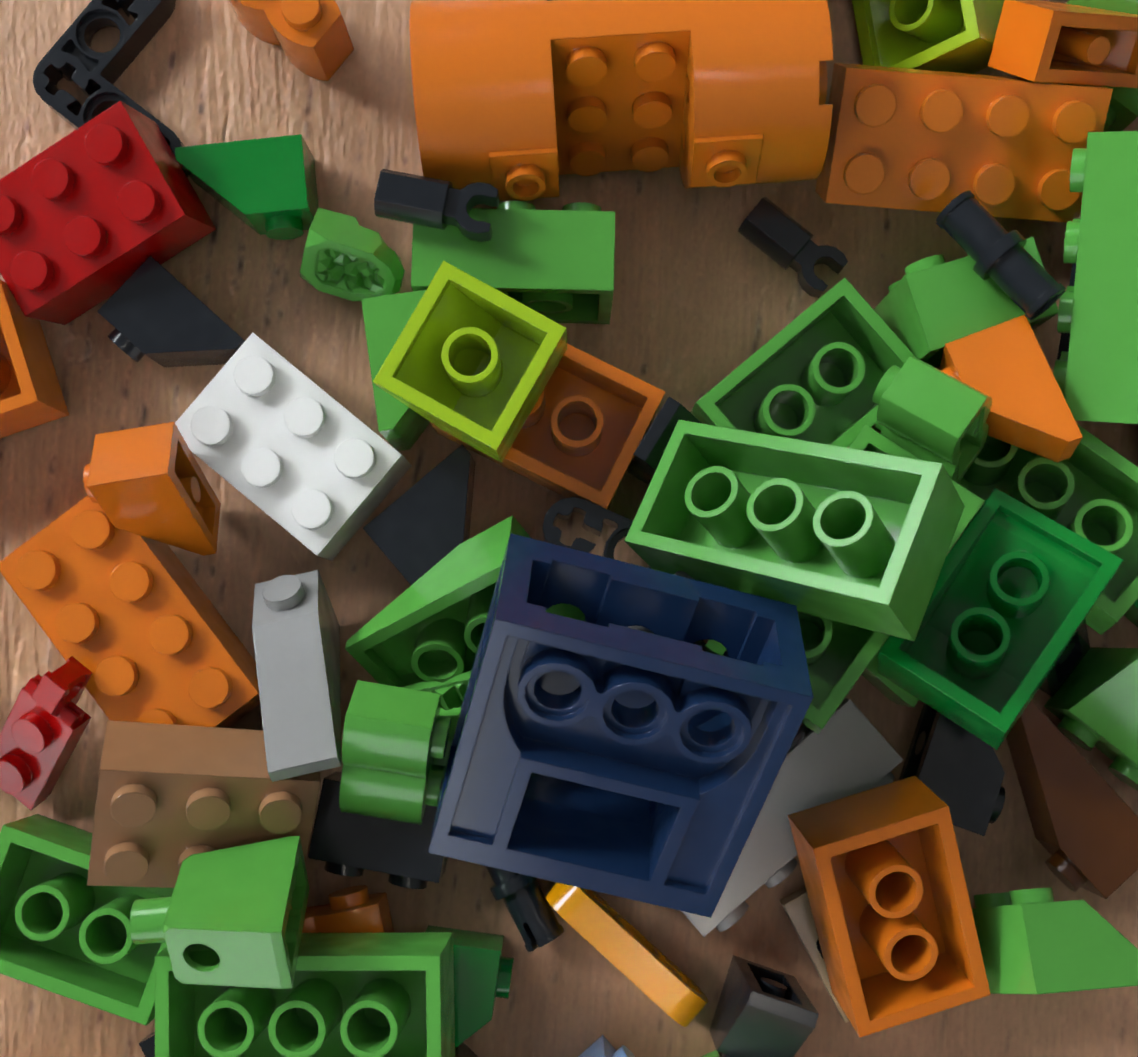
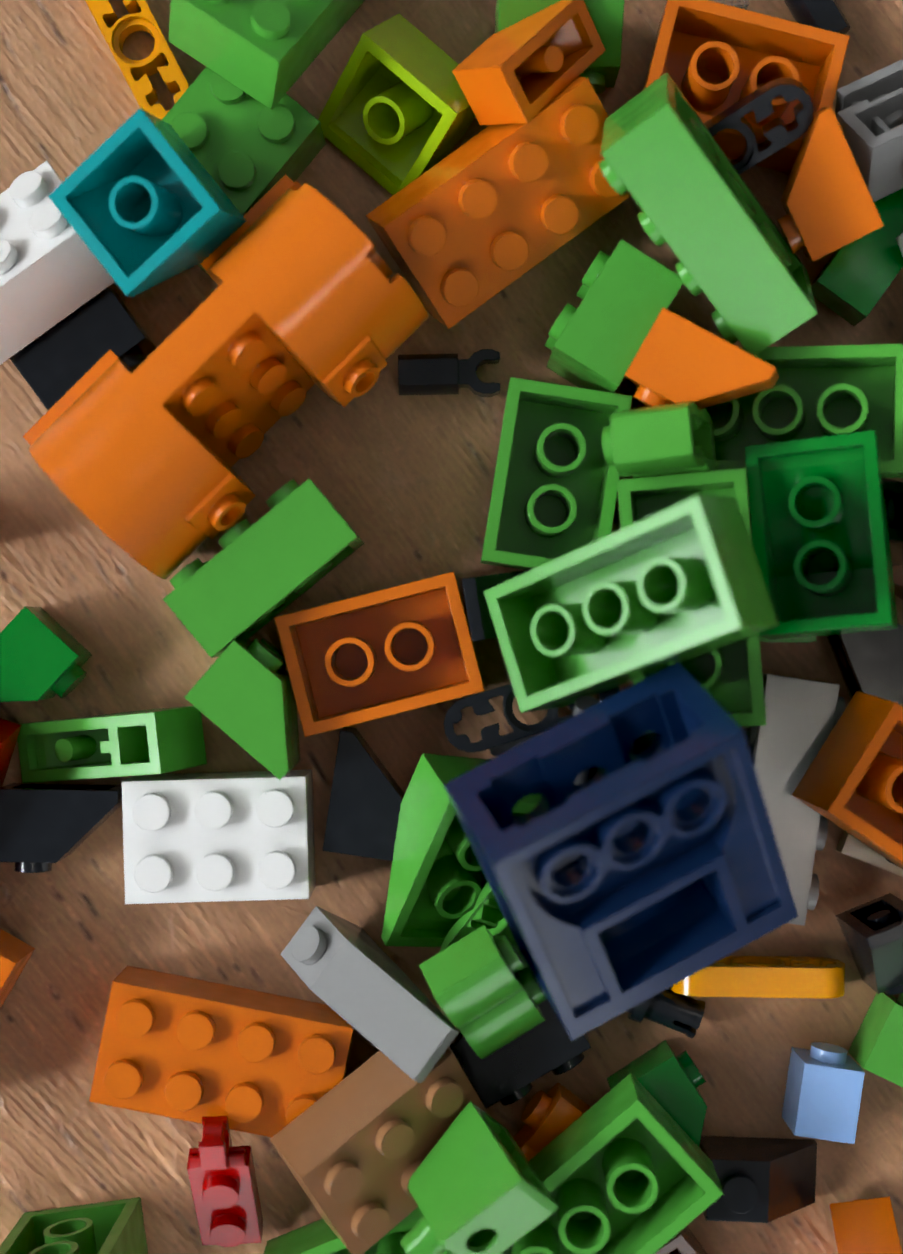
camera: 45 degrees left, 5 degrees up
orange slope [83,422,221,556] -> none
bright green rock [300,207,405,301] -> none
lime slope [373,260,567,463] -> none
black bar [374,169,500,242] -> none
black pin [936,190,1066,321] -> none
none -> bright green slope [17,705,207,783]

